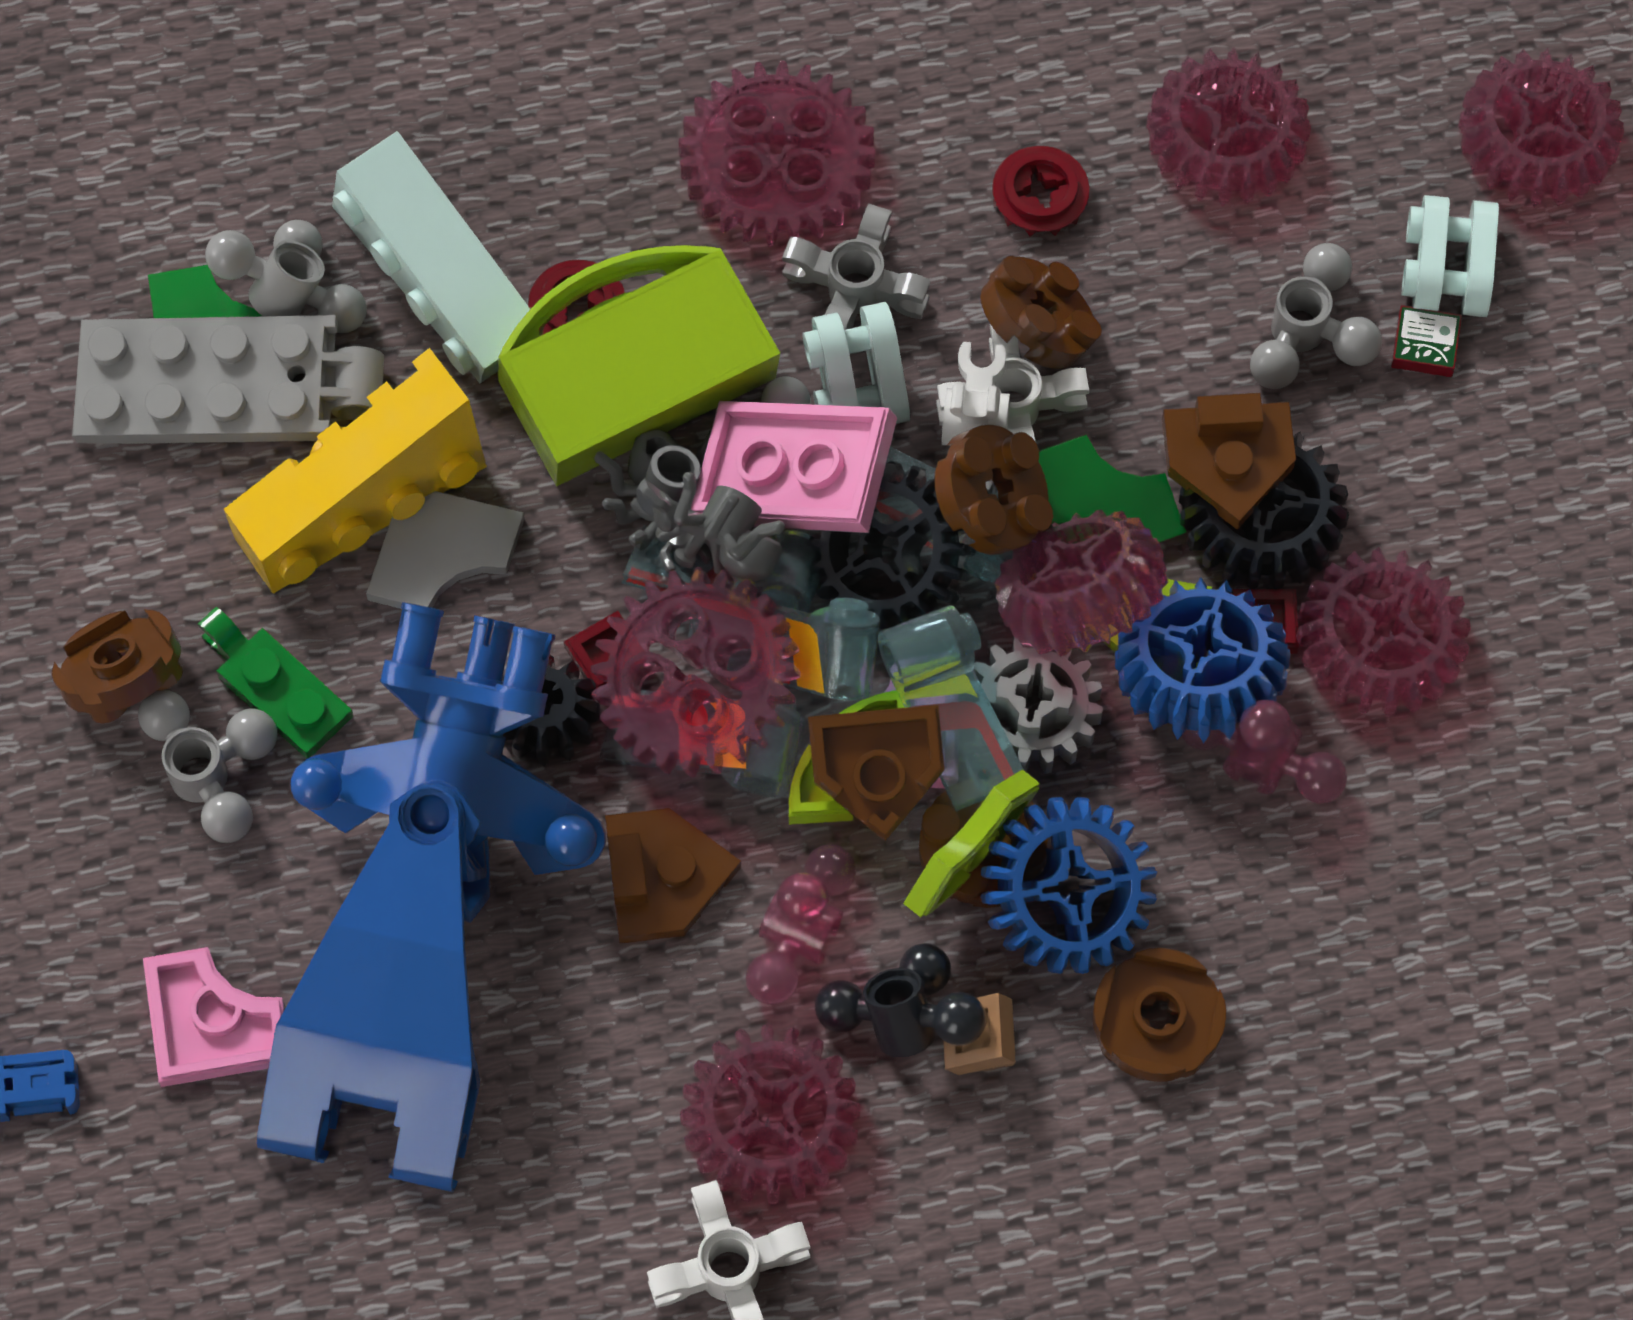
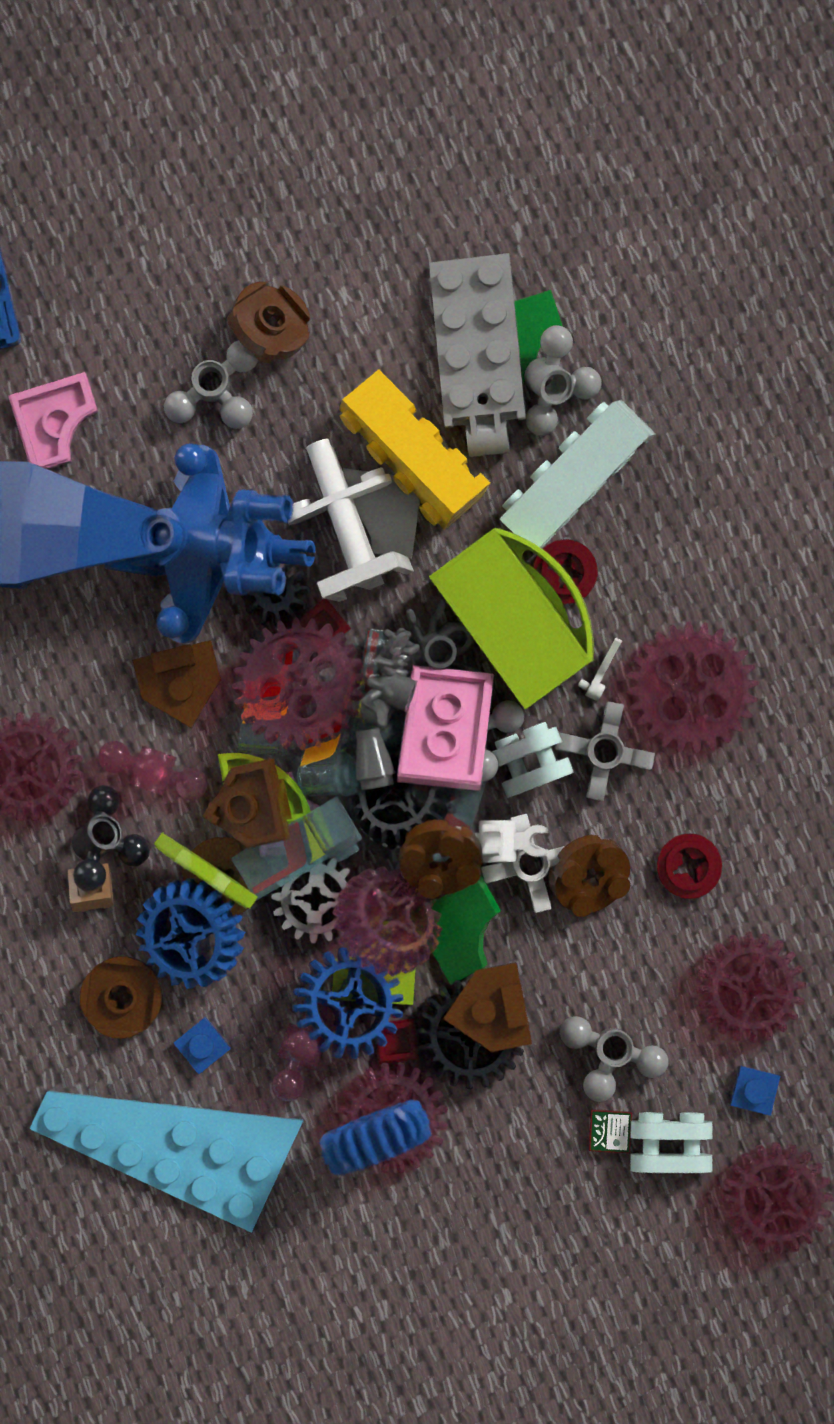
camera: 85 degrees right, 20 degrees up
green plate [198,607,354,759] -> none
none -> medium azure wing [30,1091,303,1233]
none -> blue plate [174,1017,231,1074]
none -> white piece [288,439,414,602]
none -> blue gear [319,1100,431,1175]
none -> dark grey cone [355,728,396,790]
none -> white piece [578,638,622,702]
none -> blue plate [730,1065,781,1116]

